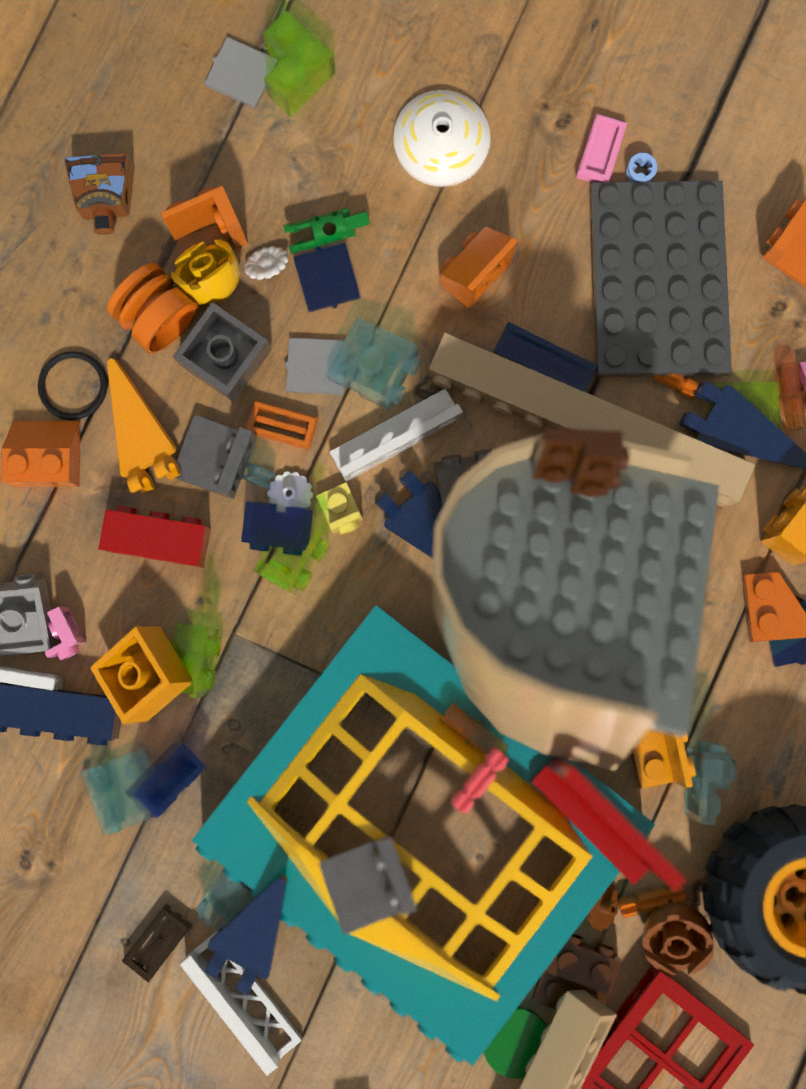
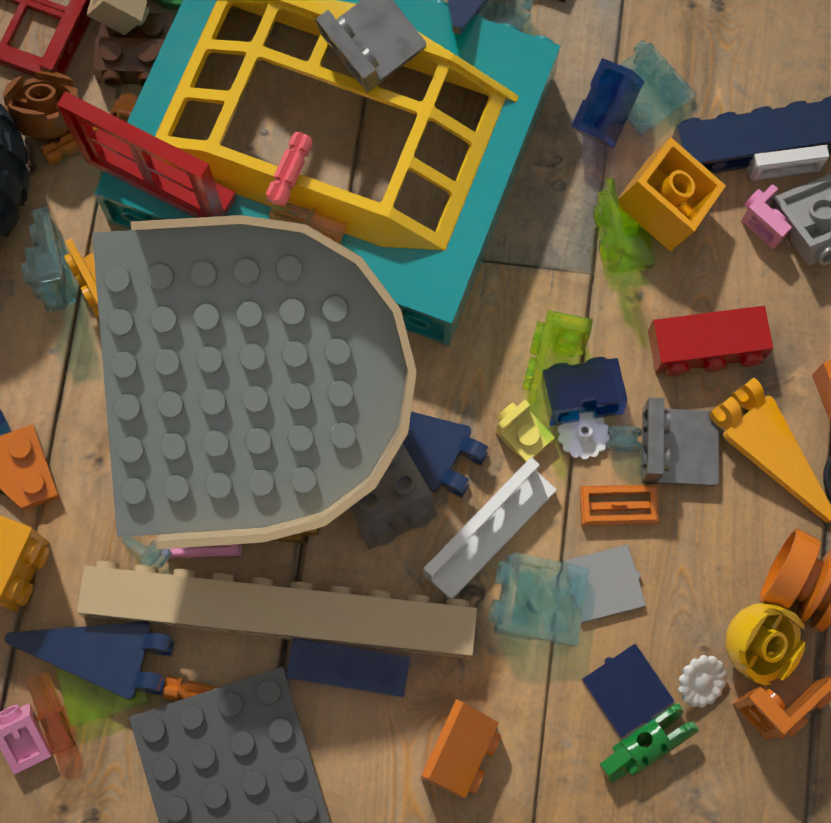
camera: 160 degrees right, 10 degrees down
flat silver brick [173,302,272,403] -> none
reddish brown plate [532,427,629,498] -> none

